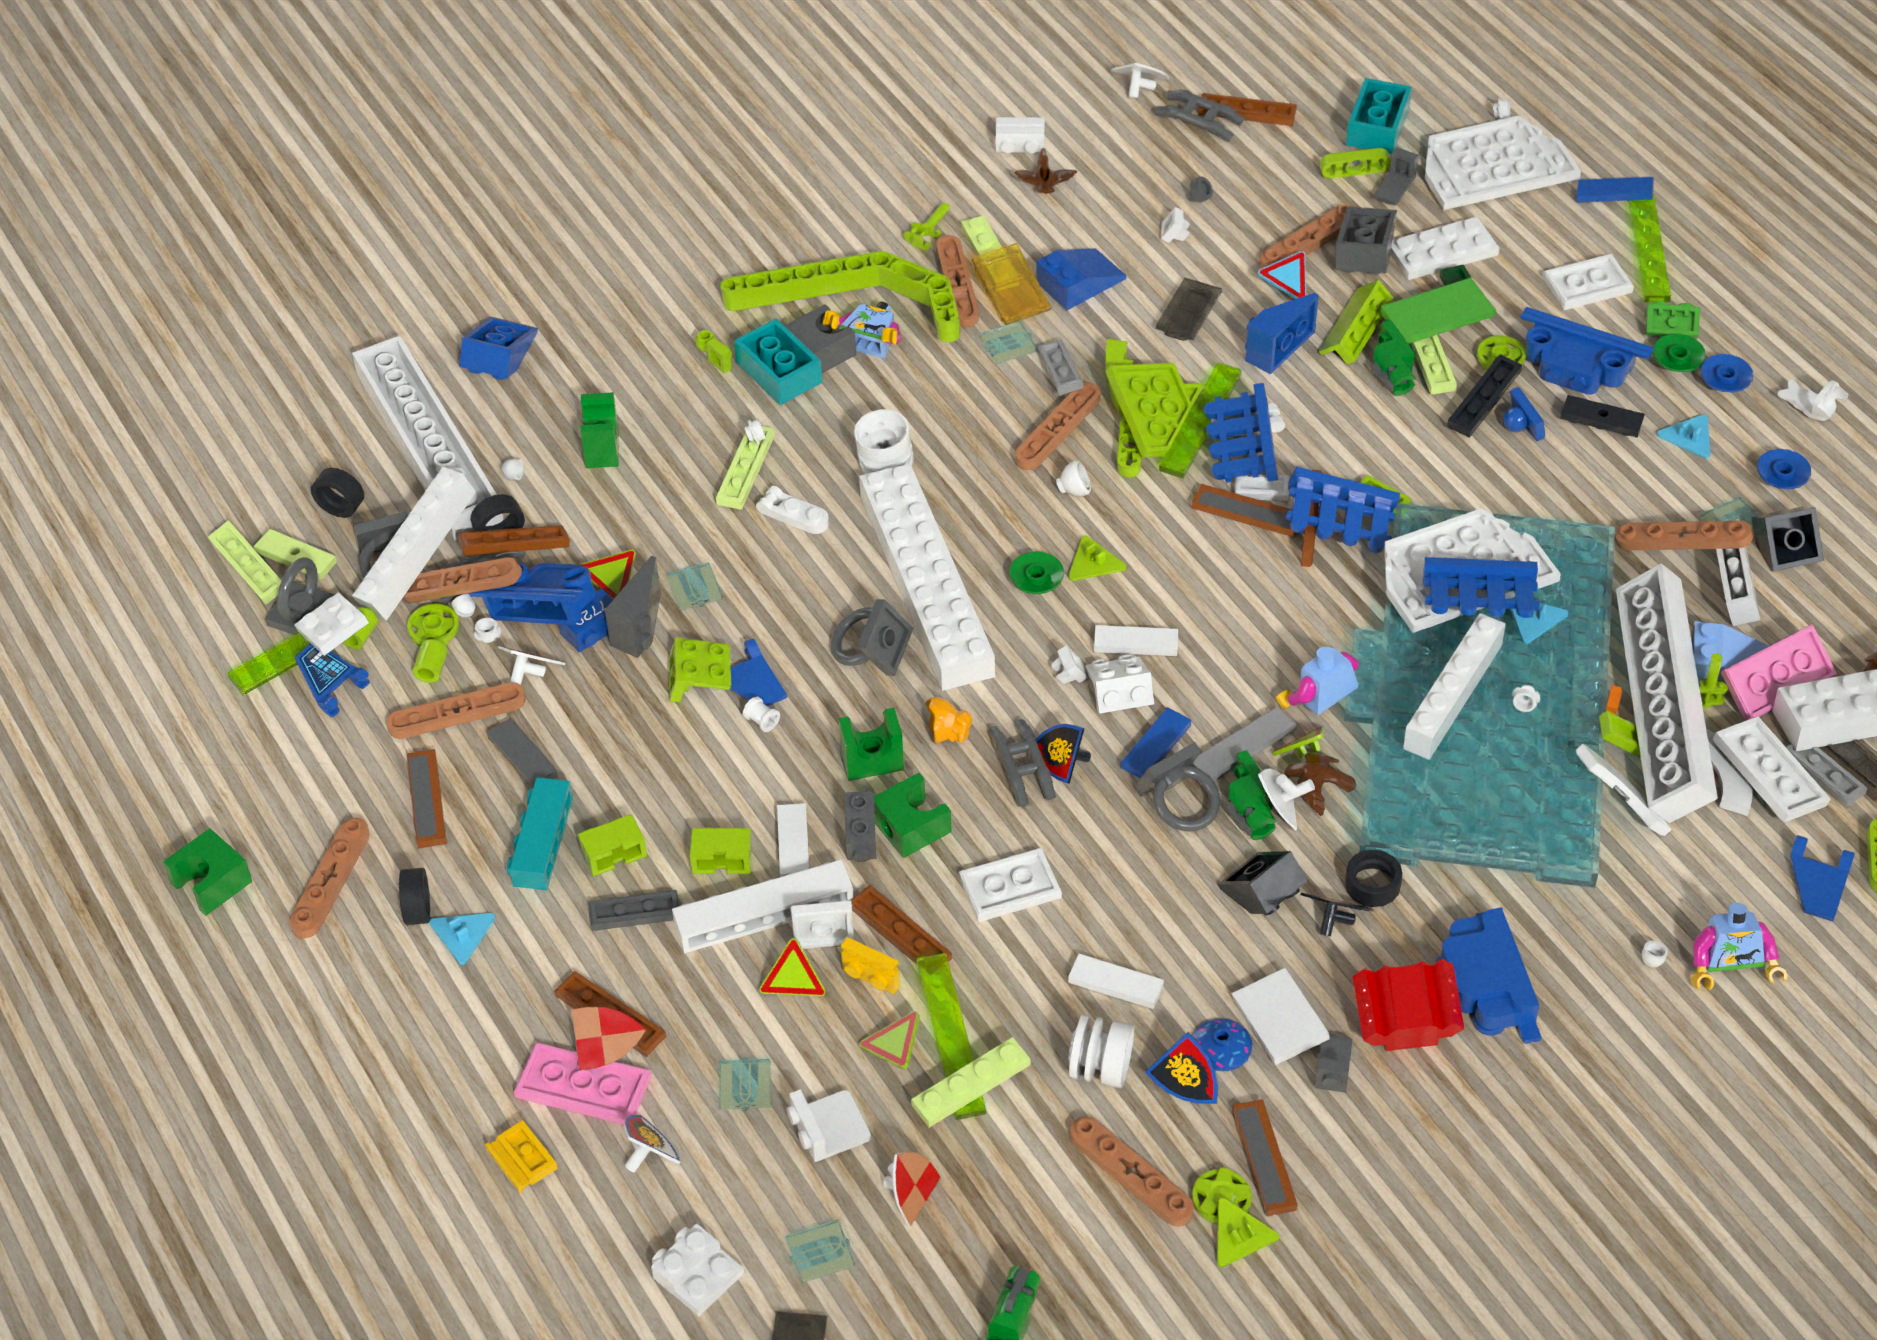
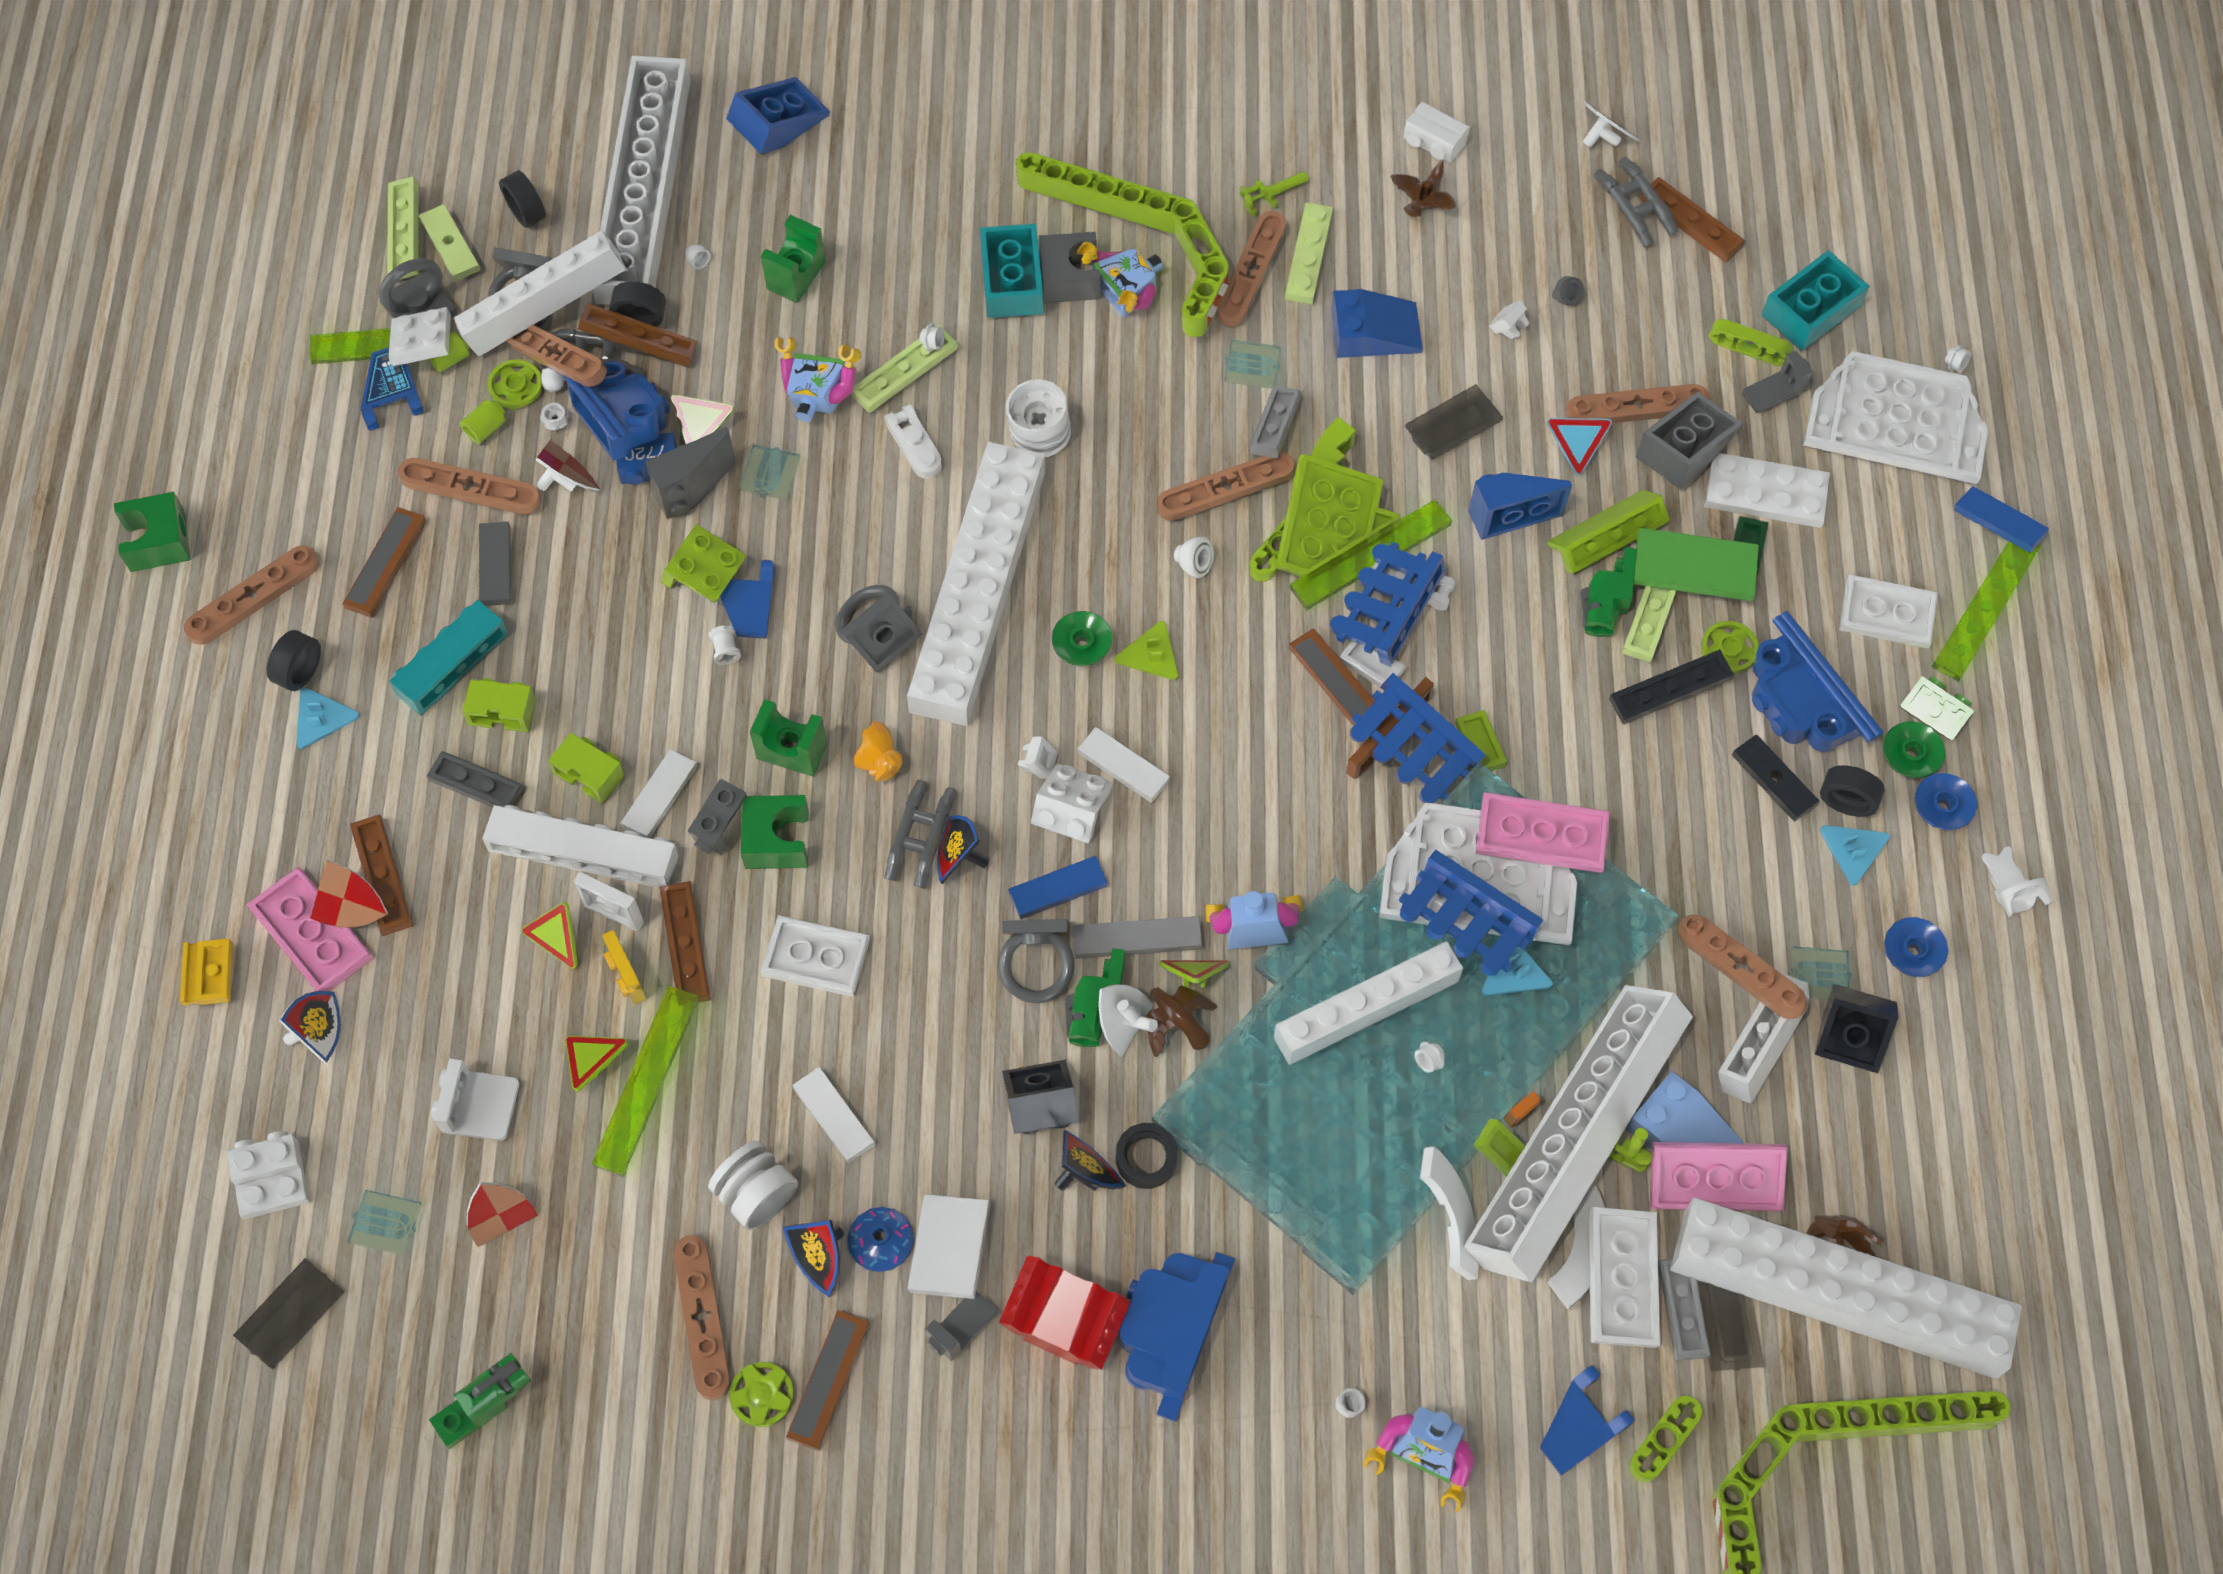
camera: 30 degrees right, 15 degrees up
lime plate [695,330,732,374] -> none
clear light blue piece [719,1057,771,1111] -> none
yellowish green plate [911,1037,1031,1128] -> none
clear yellow piece [971,243,1051,326] -> none
lime piece [1217,1198,1280,1268] -> none
blue tile [1503,387,1546,441] -> none
none -> torso [775,337,861,422]
none -> bright pink tile [1476,792,1610,873]
none -> black tyre [1820,765,1885,817]

